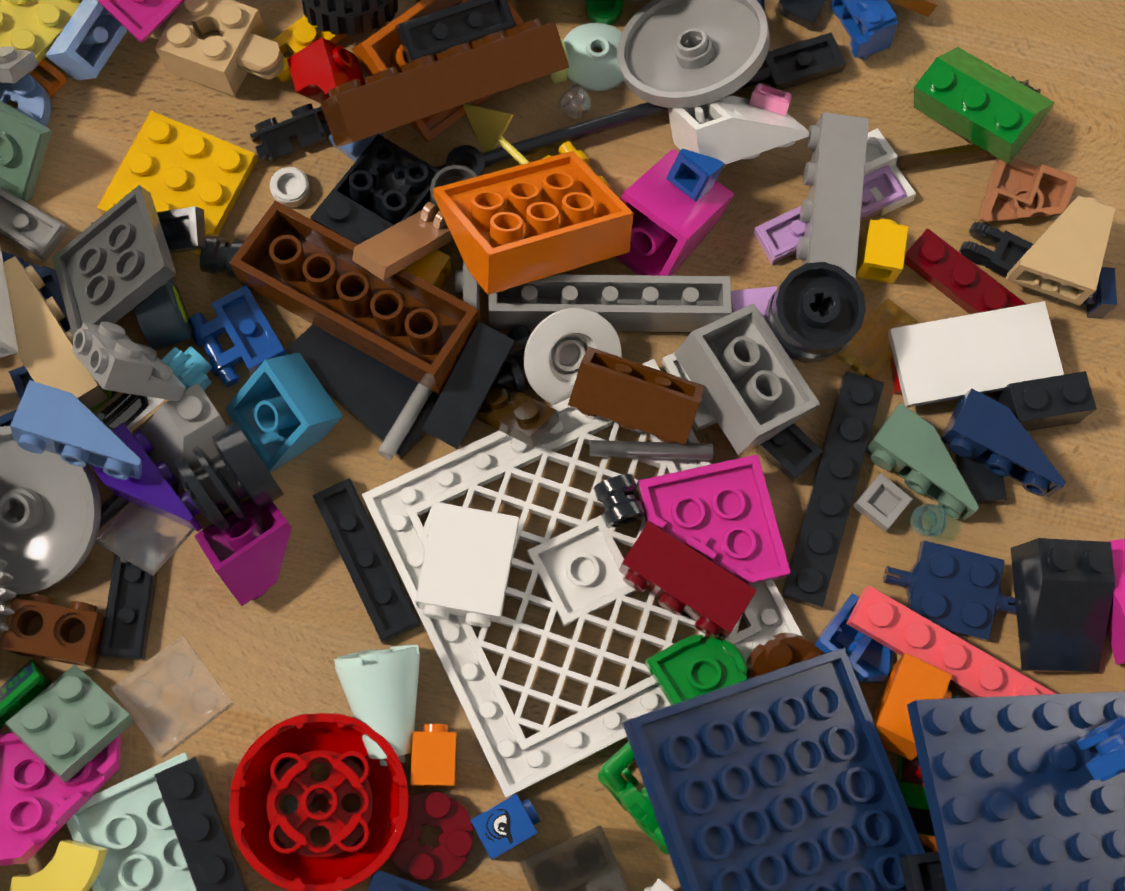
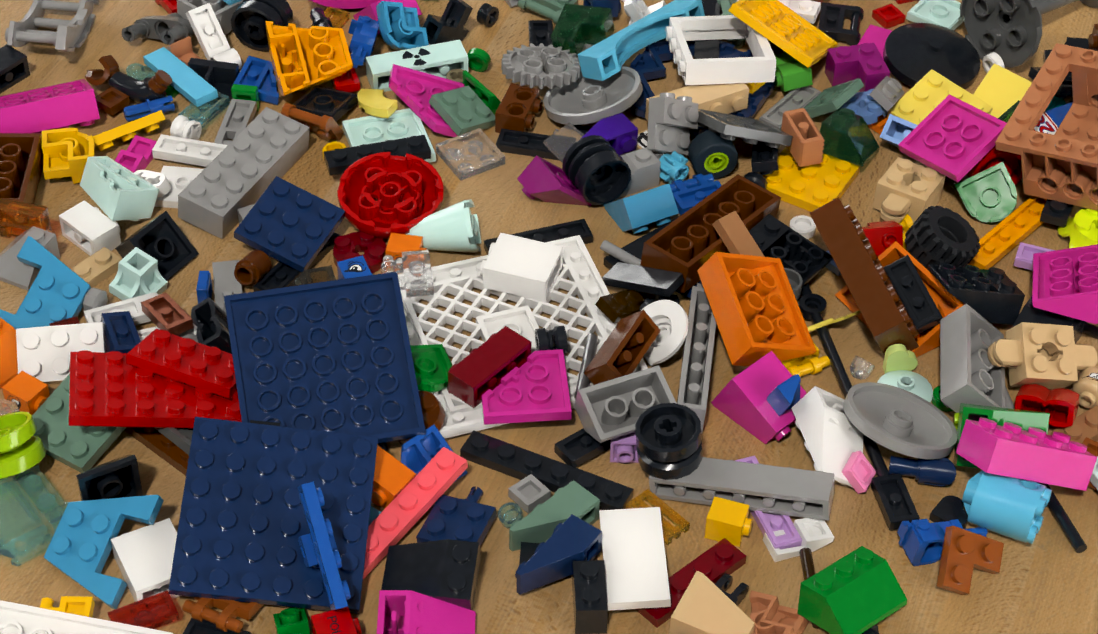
camera: 105 degrees right, 30 degrees down
medium blue slope [10,380,142,480] -> none
none -> clear plate [381,250,434,297]
none -> nougat brick [781,108,825,167]
none -> clear green slope [820,108,880,166]

